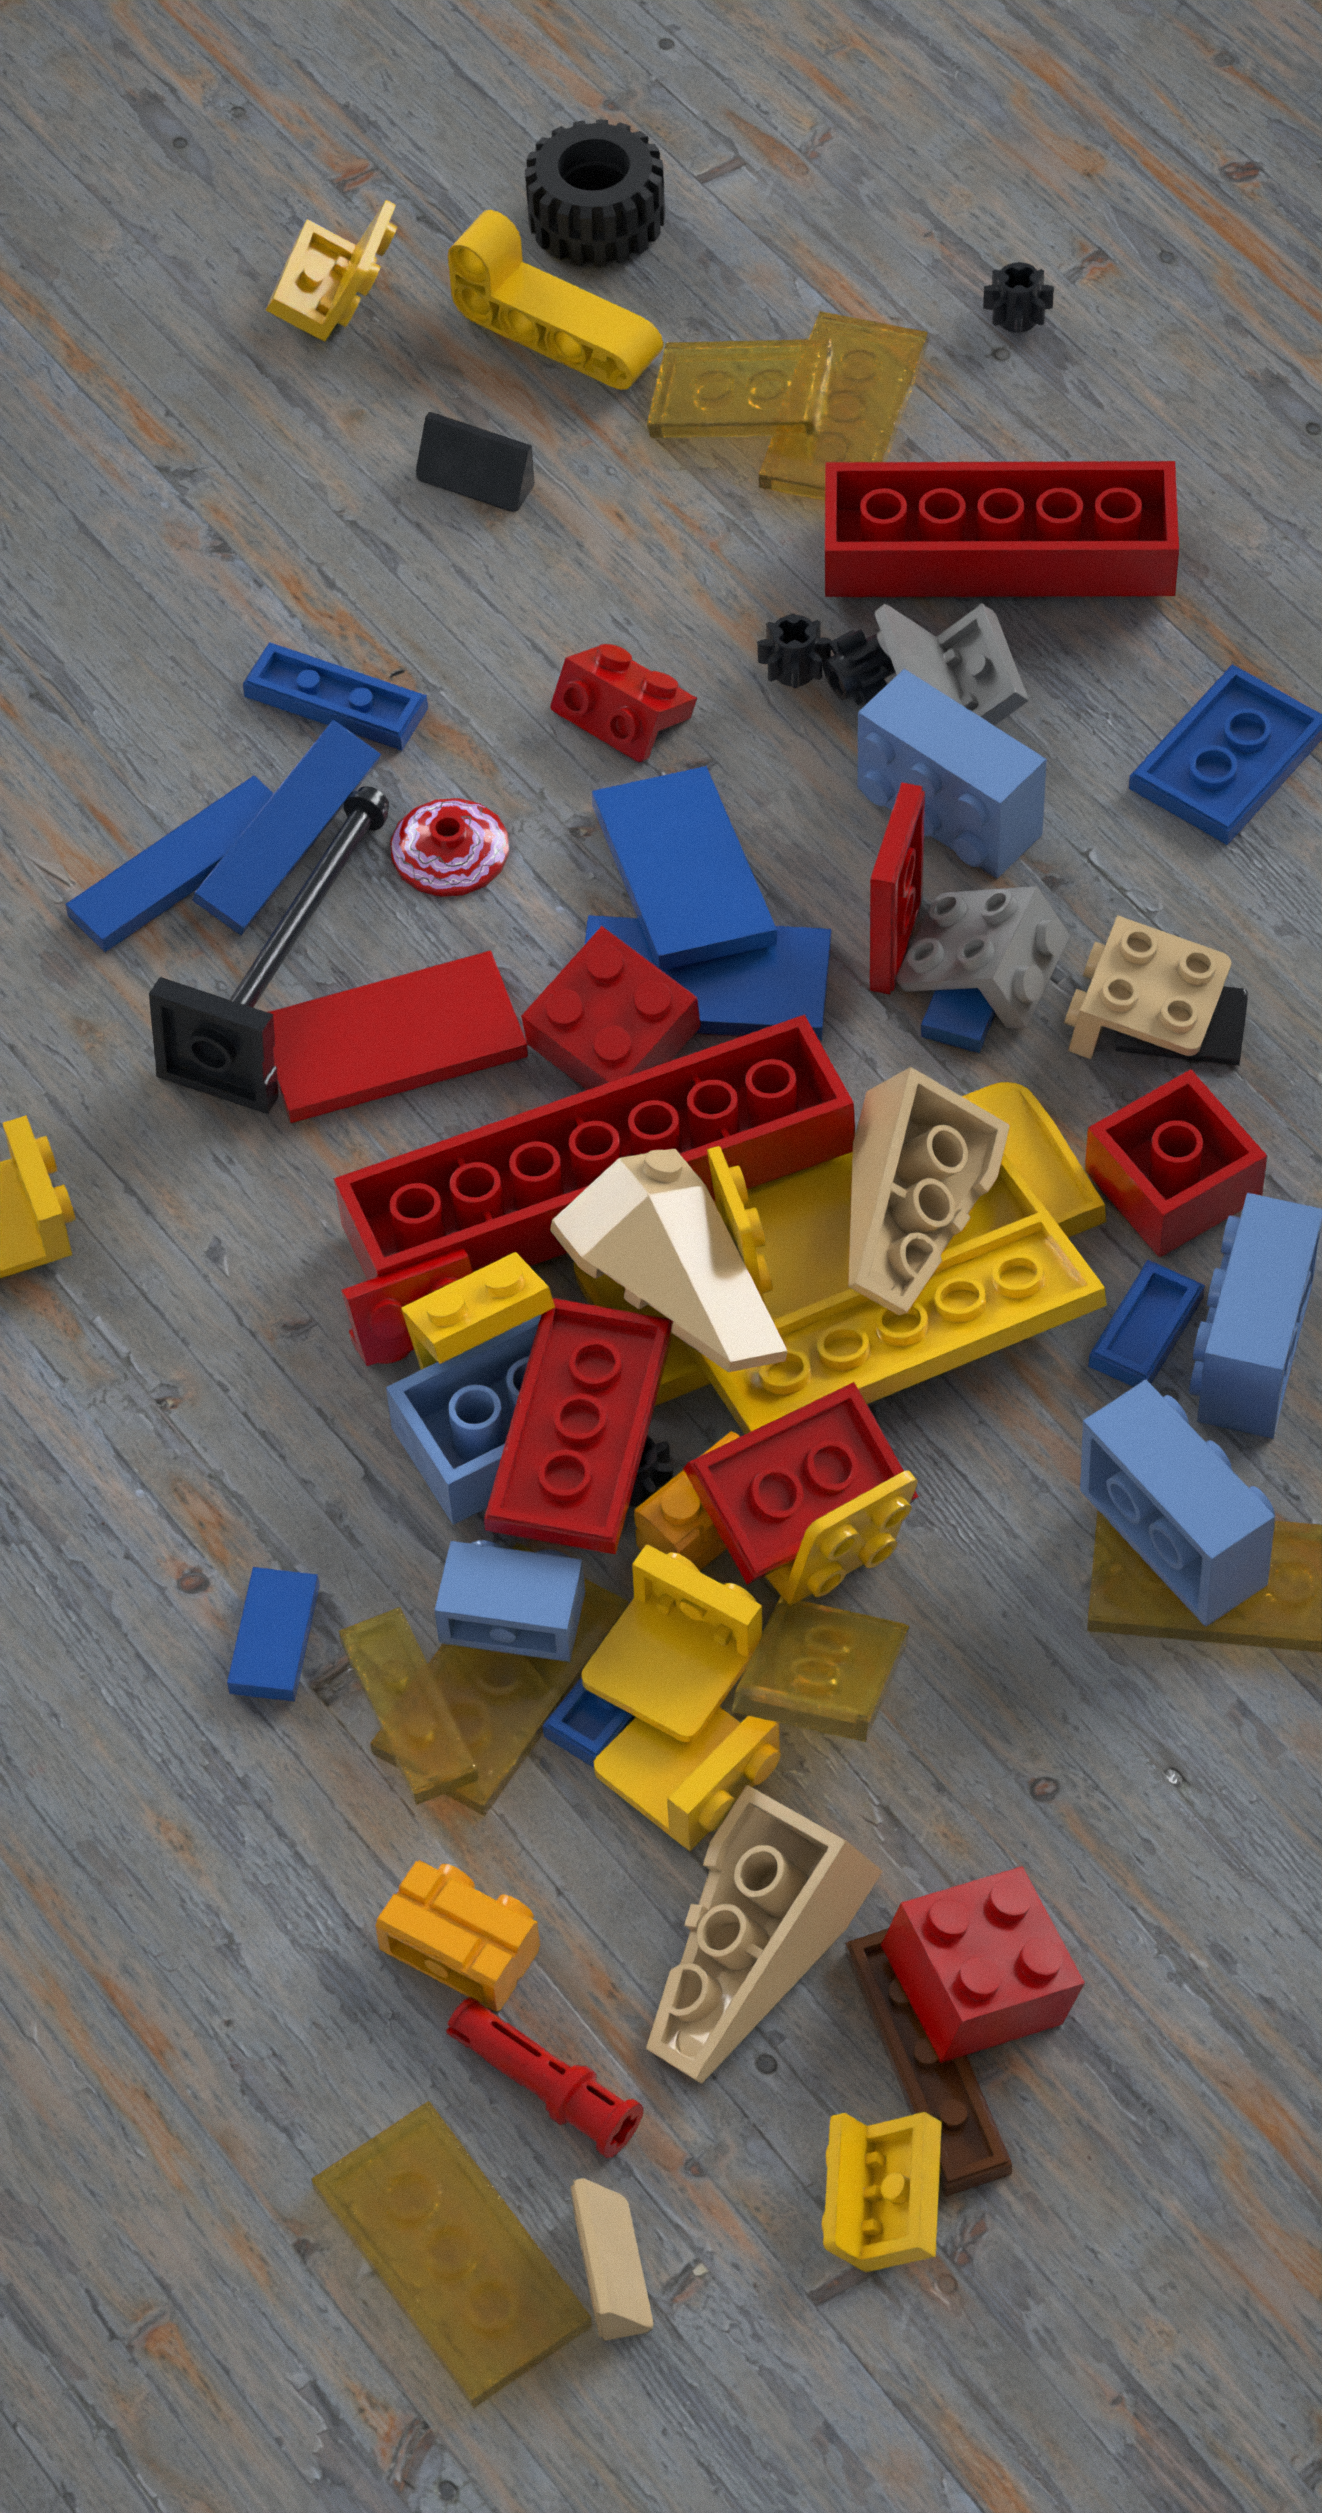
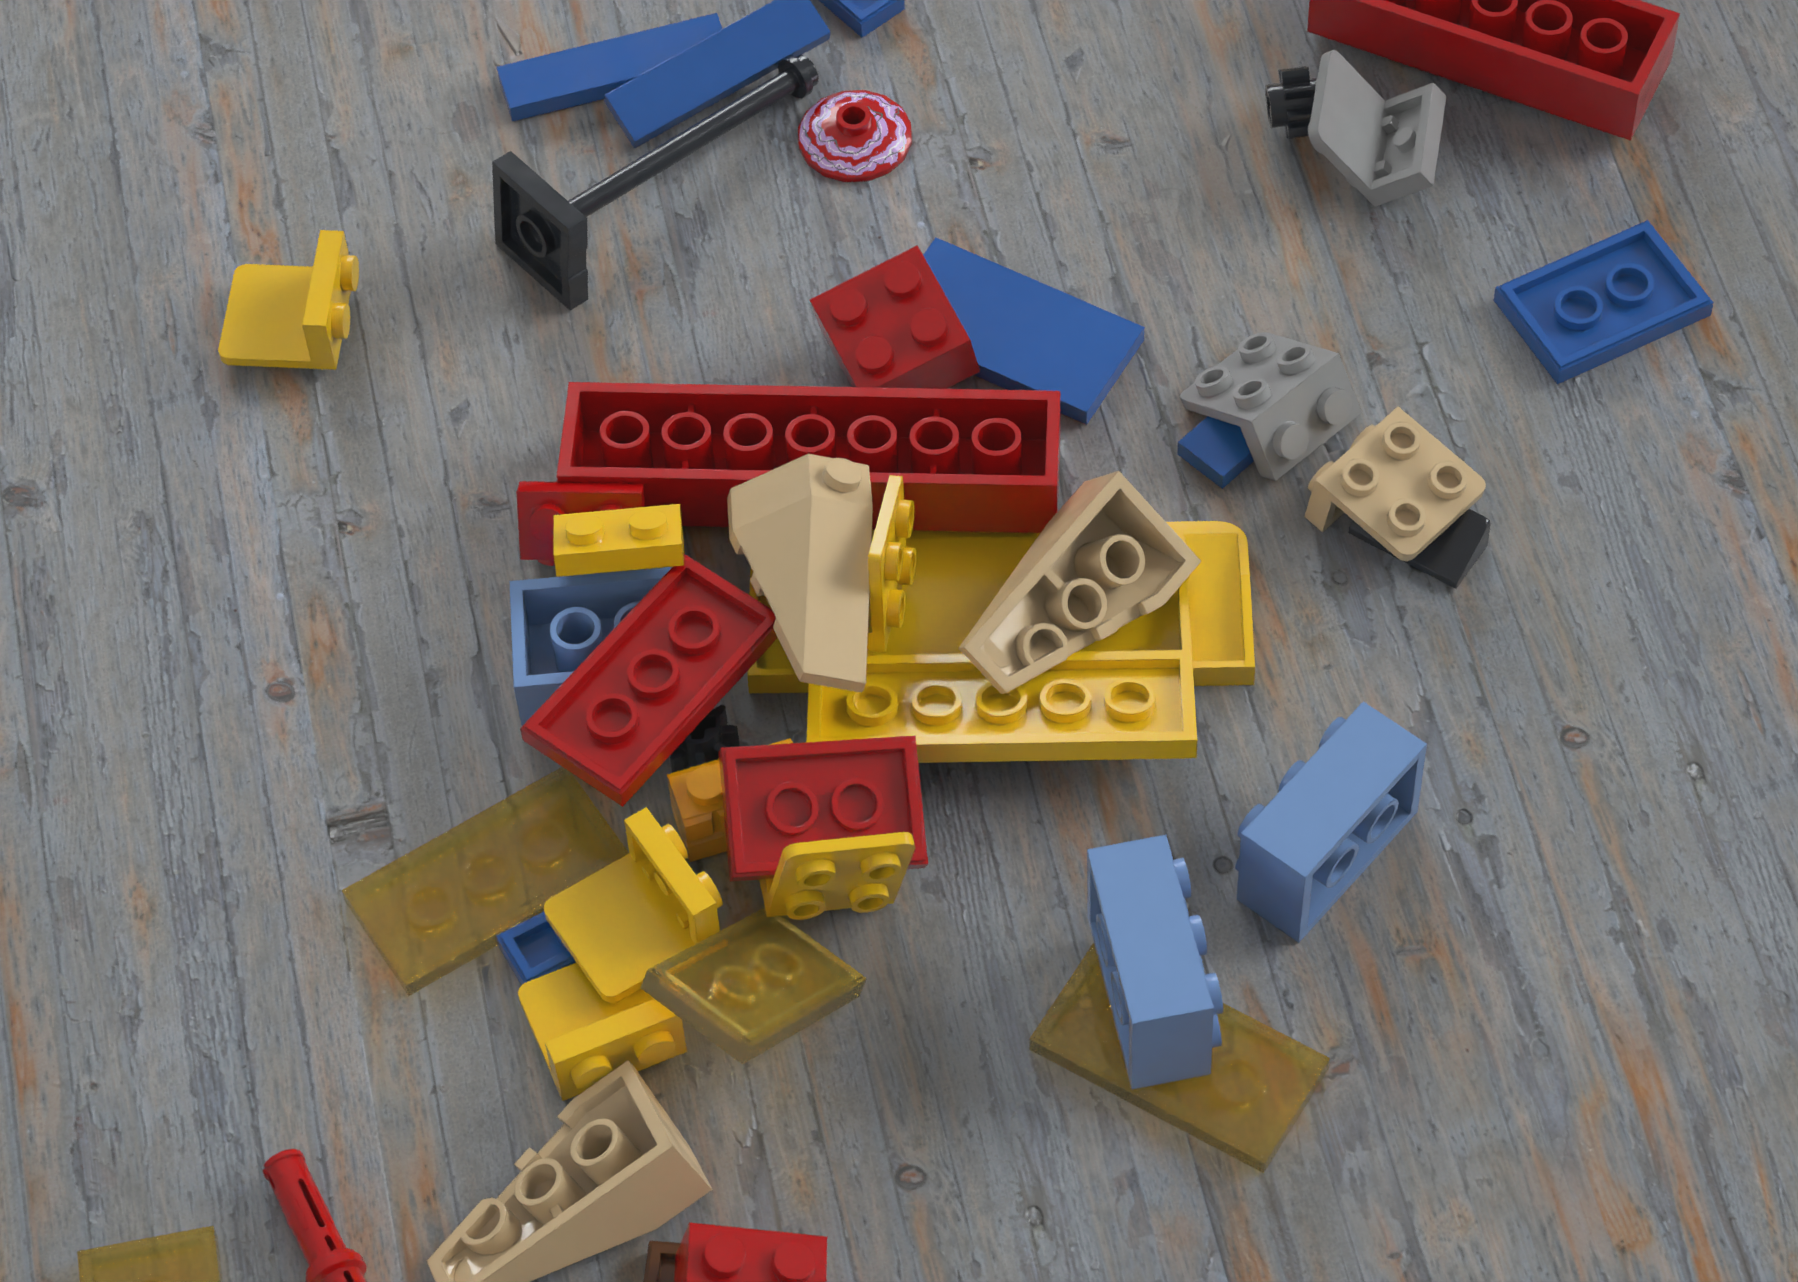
camera: 25 degrees right, 0 degrees up
blue tile [227,1567,320,1702] -> none
red tile [268,950,528,1123] -> none
clear yellow tile [338,1607,479,1805] -> none
light orange brick [375,1860,540,2012] -> none
medium blue brick [434,1540,585,1662] -> none
red bracket [550,644,697,762] -> none
blue tile [592,766,777,970] -> none
black gear [757,614,831,688] -> none
medium blue brick [858,669,1047,879] -> none
red tile [869,782,925,995] -> none
red brick [1085,1069,1267,1258] -> none
blue tile [1088,1260,1205,1387] -> none

